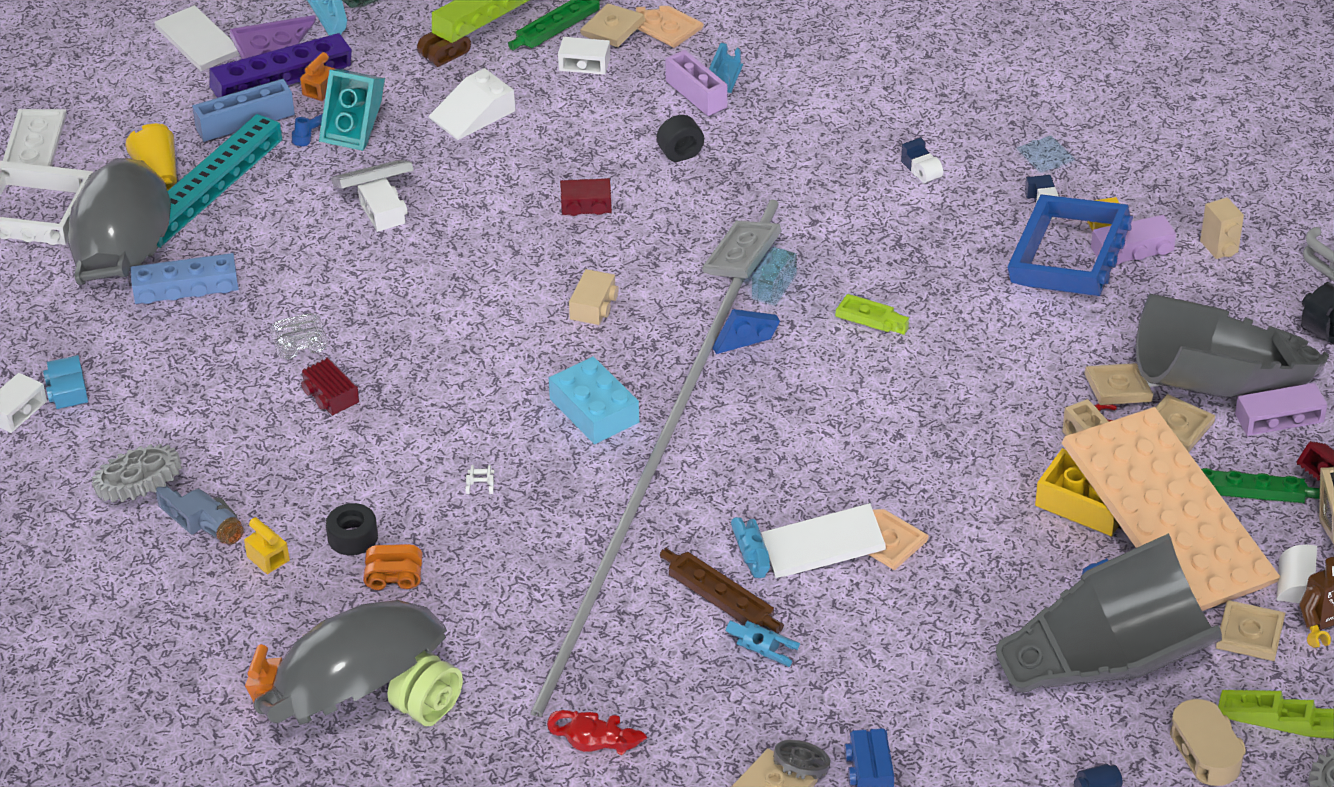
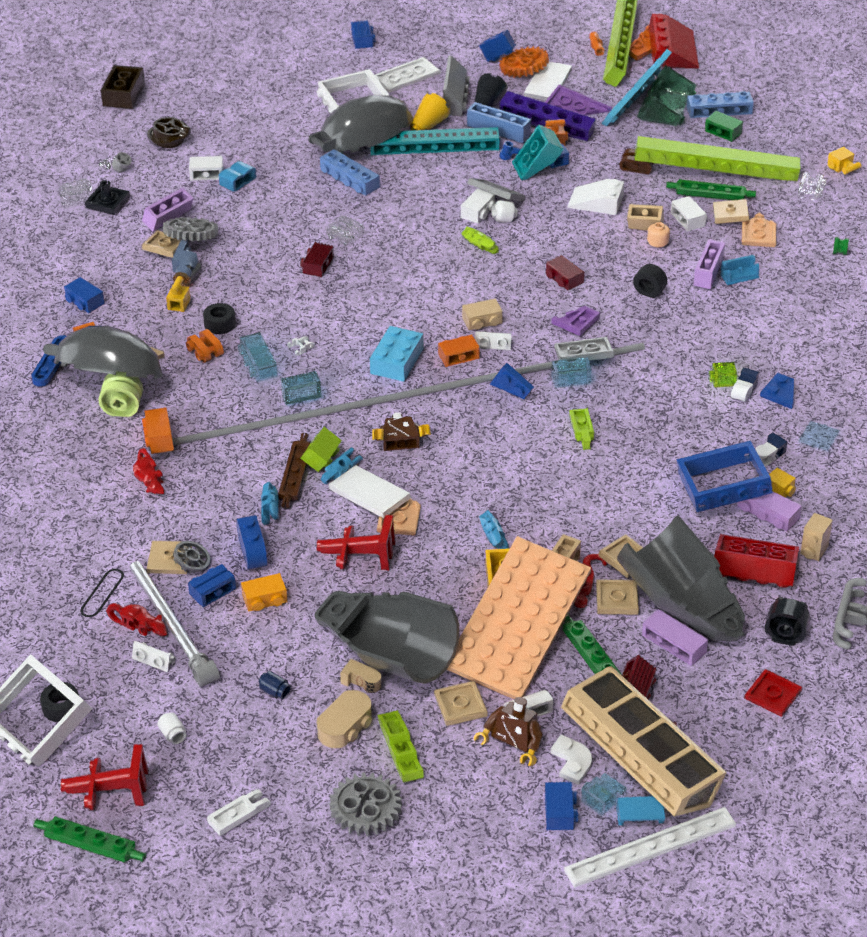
camera: 55 degrees right, 0 degrees up
none -> blue plate [31,335,66,386]
none -> blue brick [64,277,105,313]
none -> lavender brick [142,188,194,232]
none -> tan plate [142,230,181,258]
none -> orange brick [142,407,174,454]
none -> blue brick [236,515,268,570]
none -> clear light blue brick [238,332,278,382]
none -> light orange brick [241,573,288,612]
none -> clear light blue brick [281,371,321,405]
none -> lime brick [300,427,342,472]
none -> red piece [317,515,396,571]
none -> tan leg [340,659,381,693]
none -> reddish brown torso [372,413,431,451]
none -> orange brick [438,335,479,367]
none -> light grey slope [443,56,470,116]
none -> lime hinge [461,226,499,254]
none -> black cone [474,73,508,108]
none -> white hinge [475,331,512,350]
none -> blue brick [479,29,516,62]
none -> dark azure hinge [479,510,509,549]
none -> white head [491,200,518,222]
none -> orange gear [499,46,549,78]
none -> medium lavender wing [552,306,600,336]
none -> tan brick [627,204,664,231]
none -> light nougat head [647,222,670,247]
none -> clear neon green brick [709,362,737,387]
none -> red slope [714,534,799,588]
none -> blue wing [760,372,794,409]

